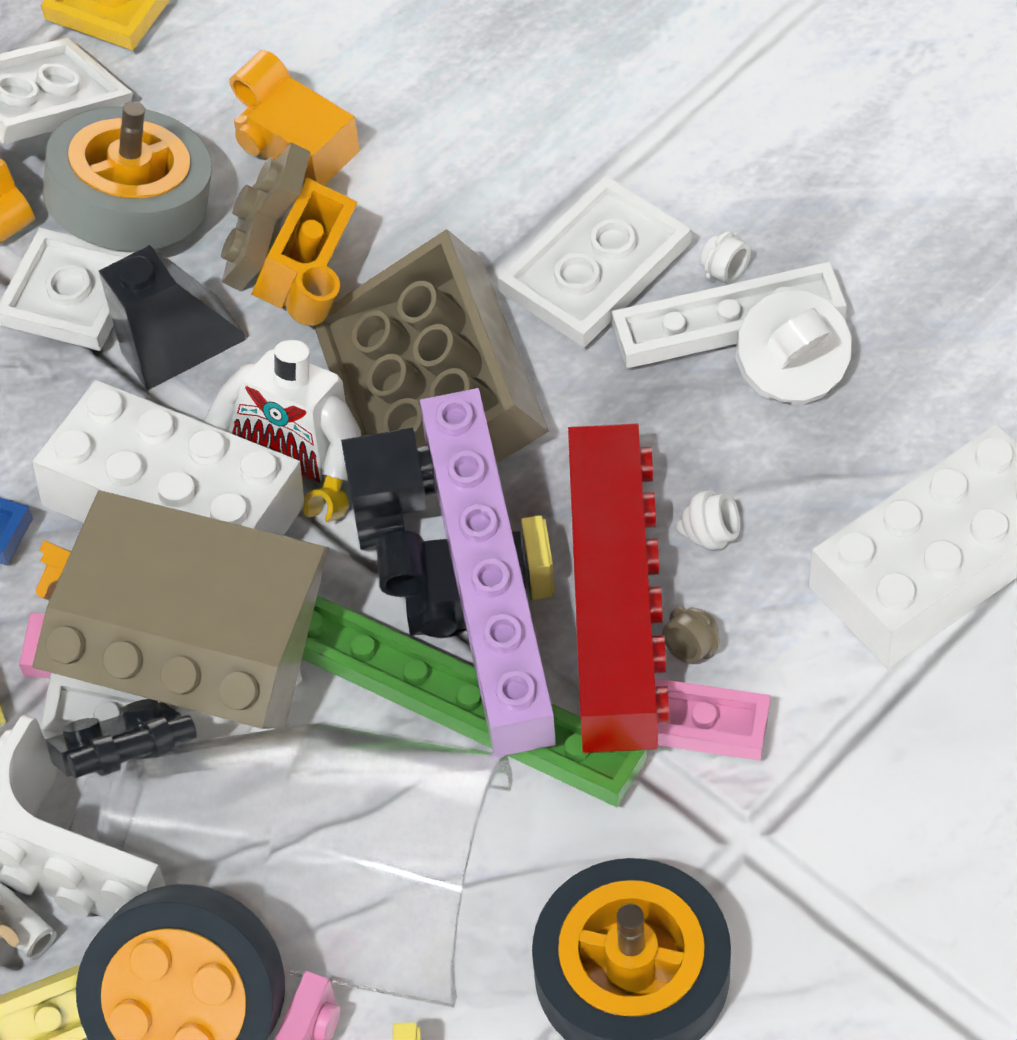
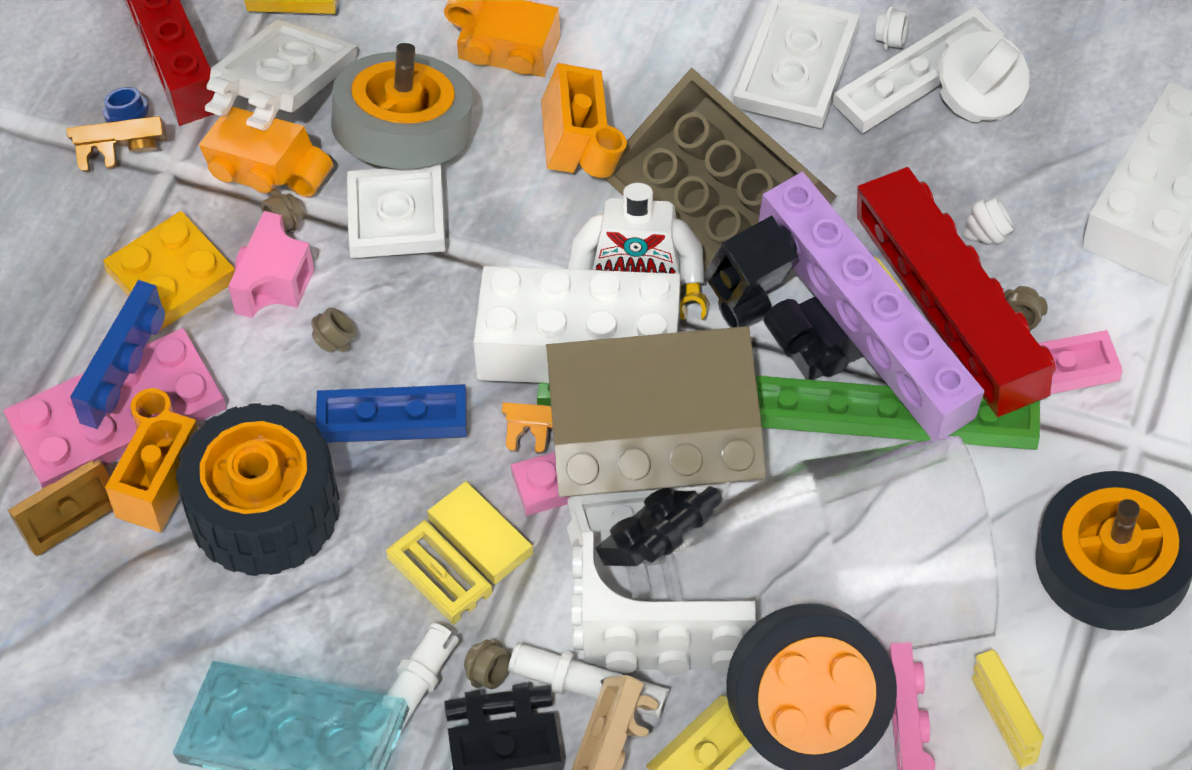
camera: 25 degrees left, 0 degrees up
black slope [98,245,246,391] -> none
dark tan plate [221,142,311,291] -> none

